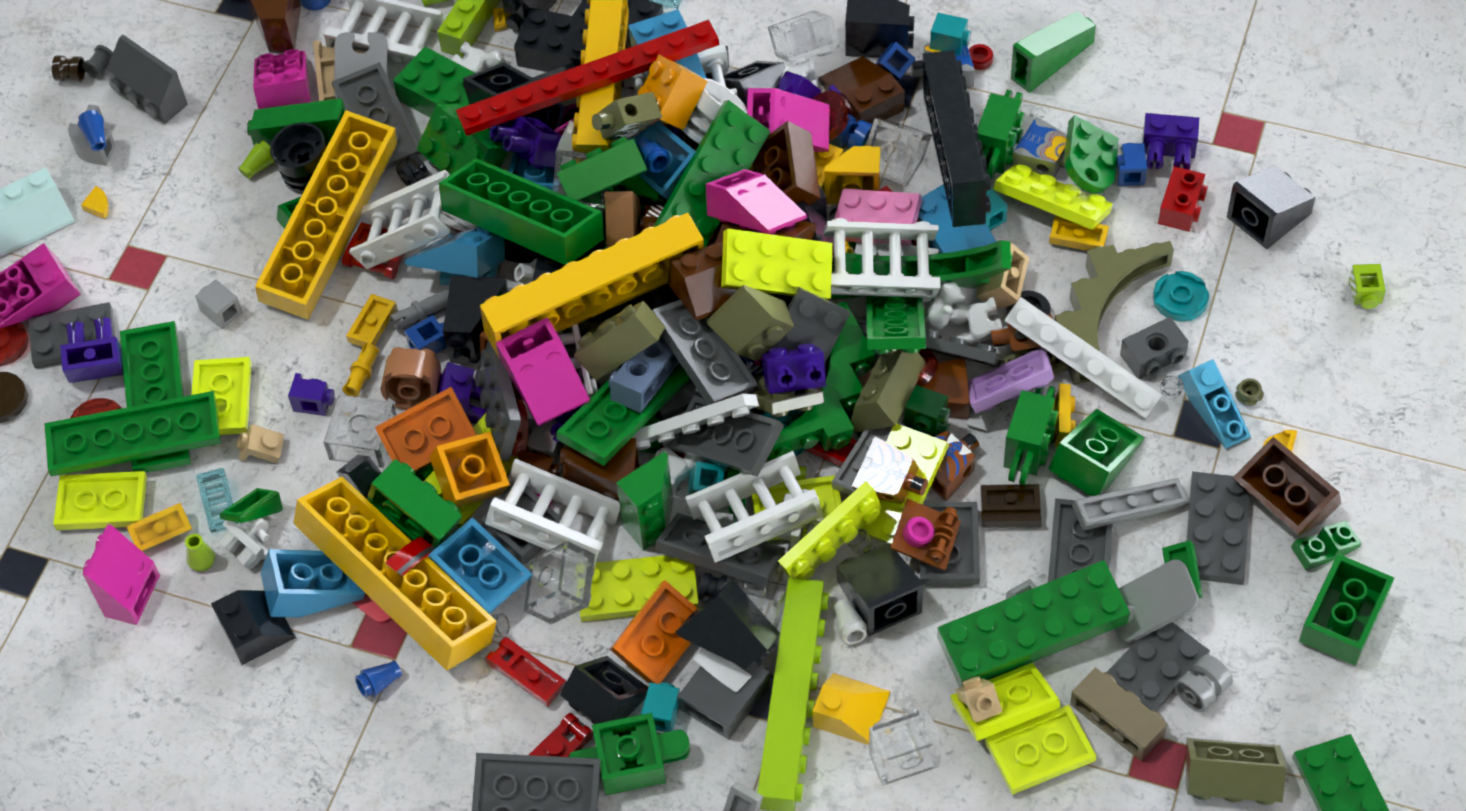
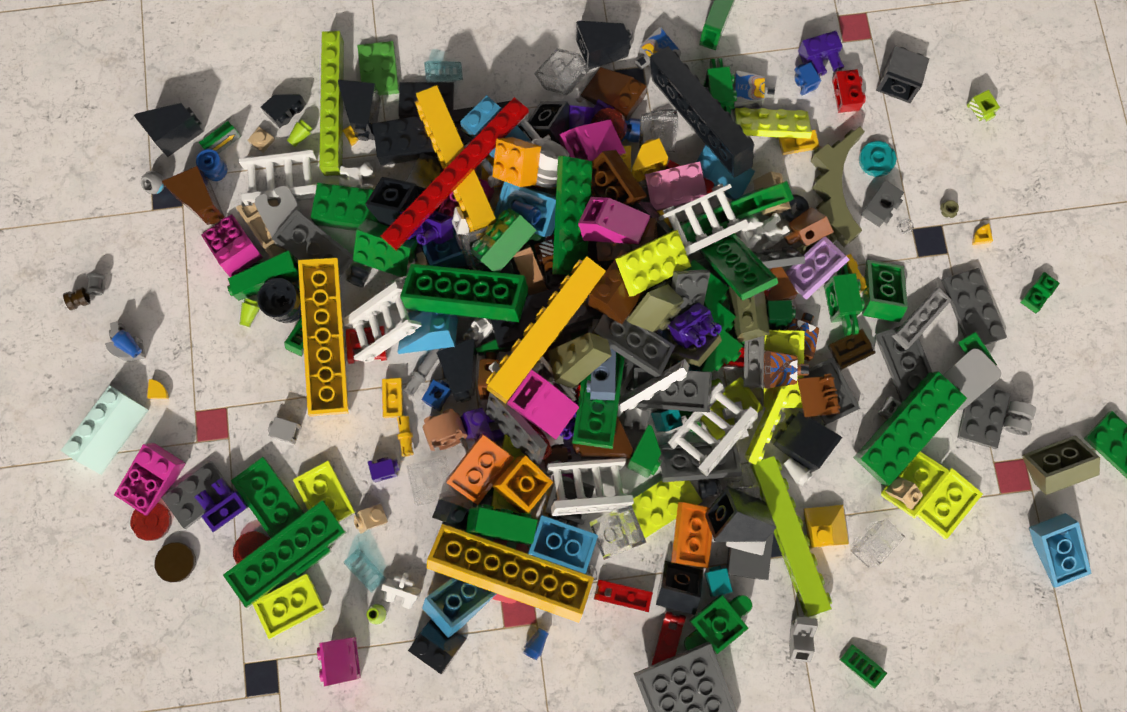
camera: 30 degrees left, 20 degrees up
dark grey slope [106,34,188,124] -> none
yellow plate [126,503,192,551] -> none
green slope [219,488,283,523] -> none
red sticker [386,537,436,576] -> none
olive torso [592,92,662,140] -> none
blue brick [875,42,916,80] -> none
dark pink tile [903,517,934,548] -> none
teal brick [930,12,971,55] -> none
red tile [968,44,993,70] -> none
white plate [1004,297,1162,418] -> none
green plate [1064,115,1119,194] -> none
dark tan brick [1070,667,1168,761] -> none
medium azure slope [1177,359,1251,449] -> none
reddish brown slope [1233,437,1341,536] -> none
green brick [1299,554,1395,666] -> none

